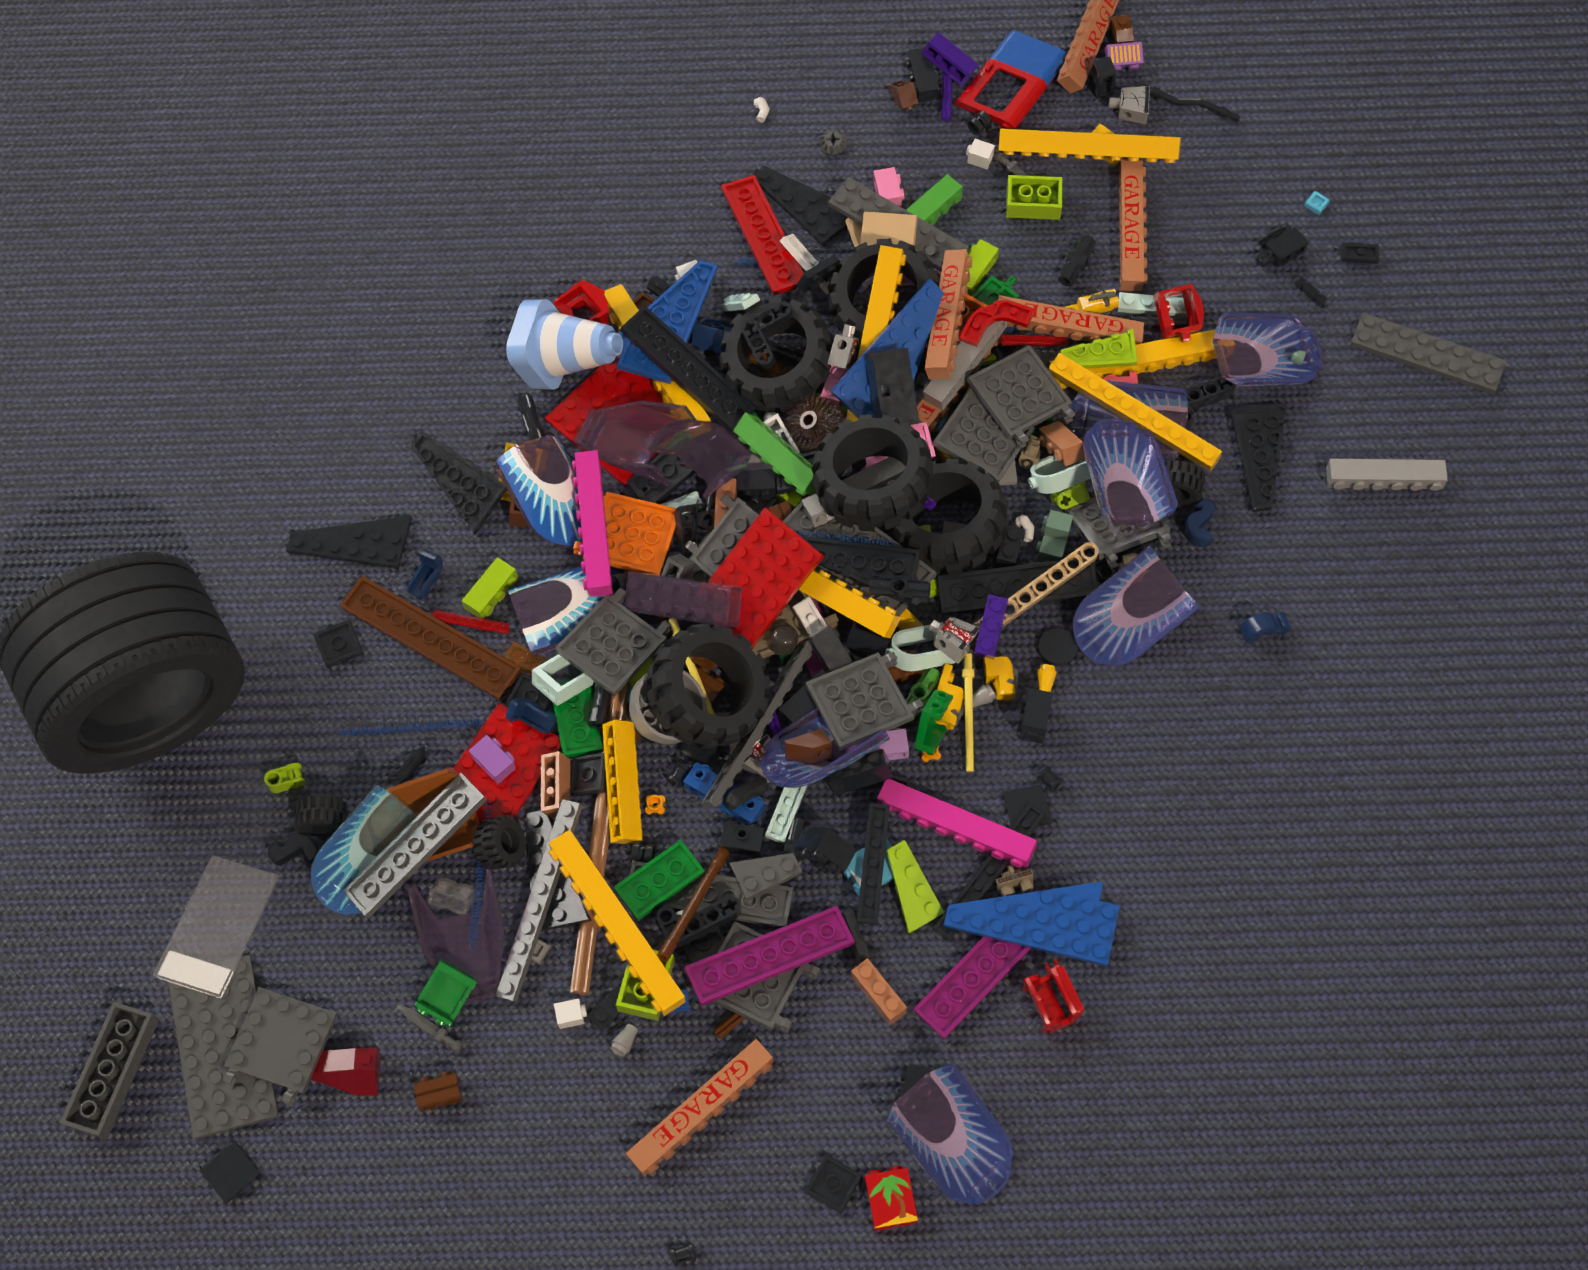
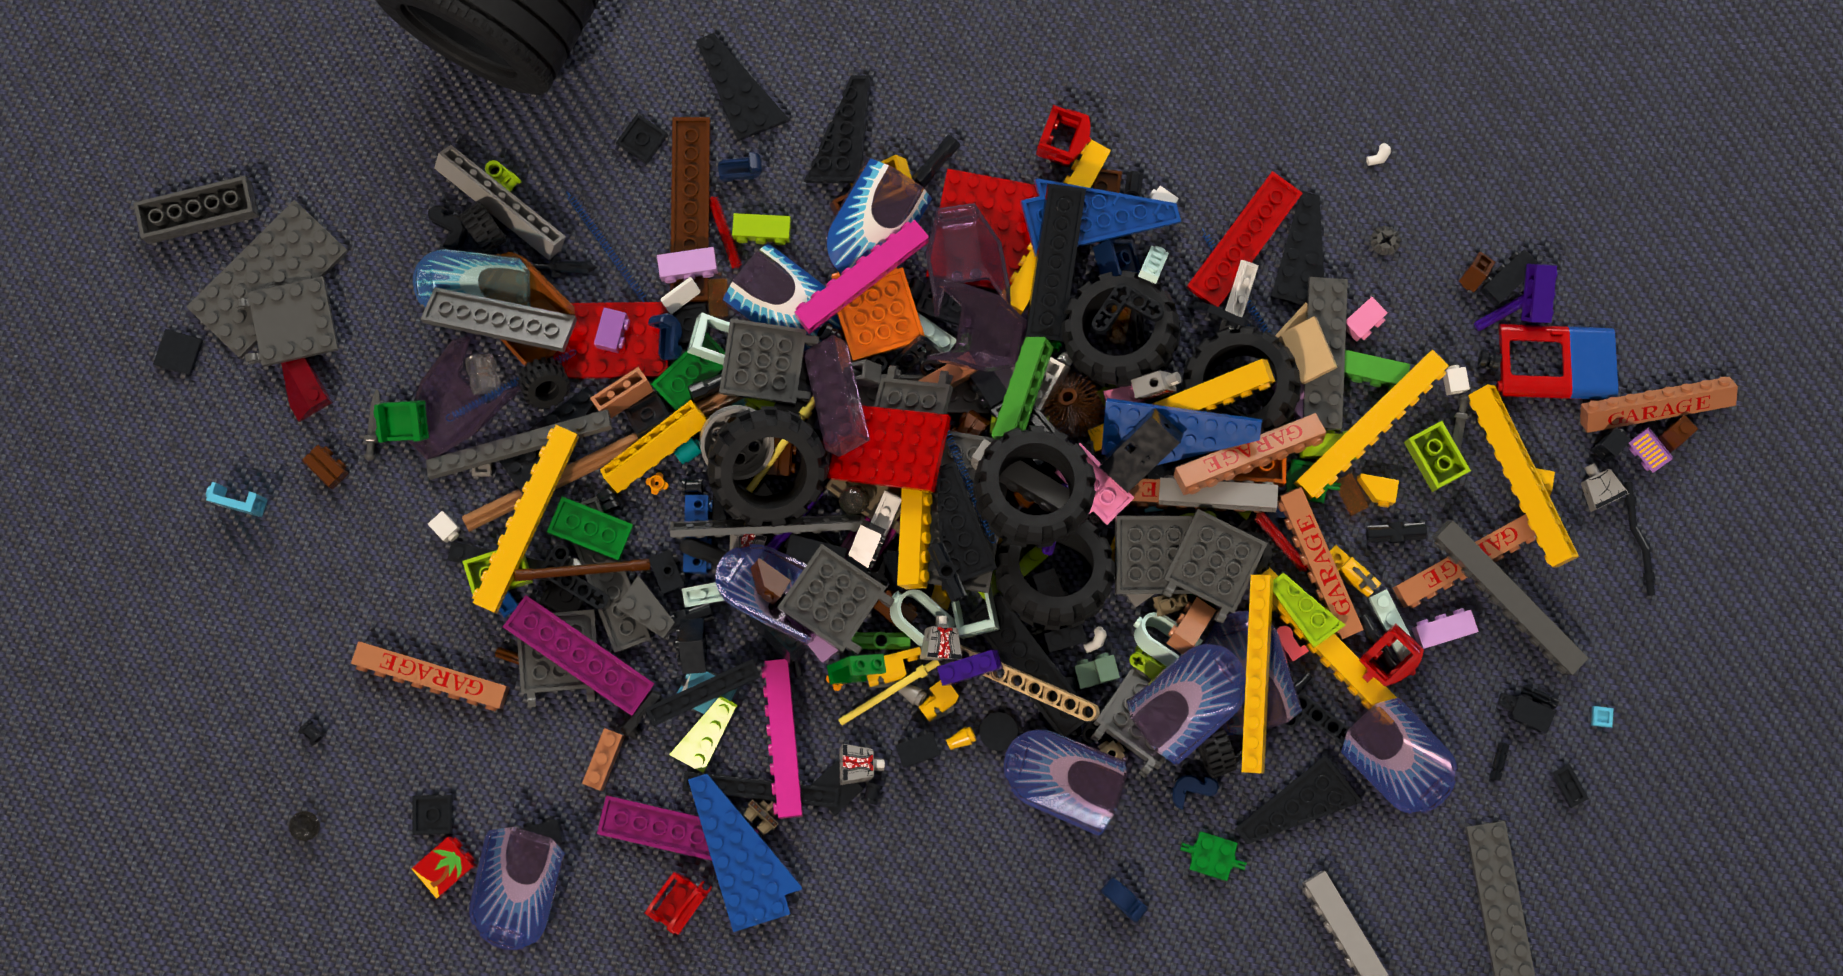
camera: 55 degrees right, 15 degrees up
clear piece [152,855,279,998] -> none
light blue cone [506,299,623,390] -> none
light grey cone [610,1024,638,1057] -> none
red plate [959,301,1035,347] -> none
sand green hinge [1291,350,1306,366] -> none
none -> medium azure panel [206,482,268,517]
none -> light grey brick [434,145,566,260]
none -> lavender brick [657,247,718,283]
none -> white slope [661,277,700,314]
none -> teal brick [674,437,701,464]
none -> torso [839,744,885,785]
none -> light aqua window [951,586,1000,639]
none -> green plate [1180,831,1246,881]
none -> yellow brick [1293,350,1449,500]
none -> clear orange tile [1335,473,1369,516]
none -> yellow slope [1357,473,1399,507]
none -> lavender brick [1412,608,1479,649]
none -> dark grey brick [1432,520,1589,675]

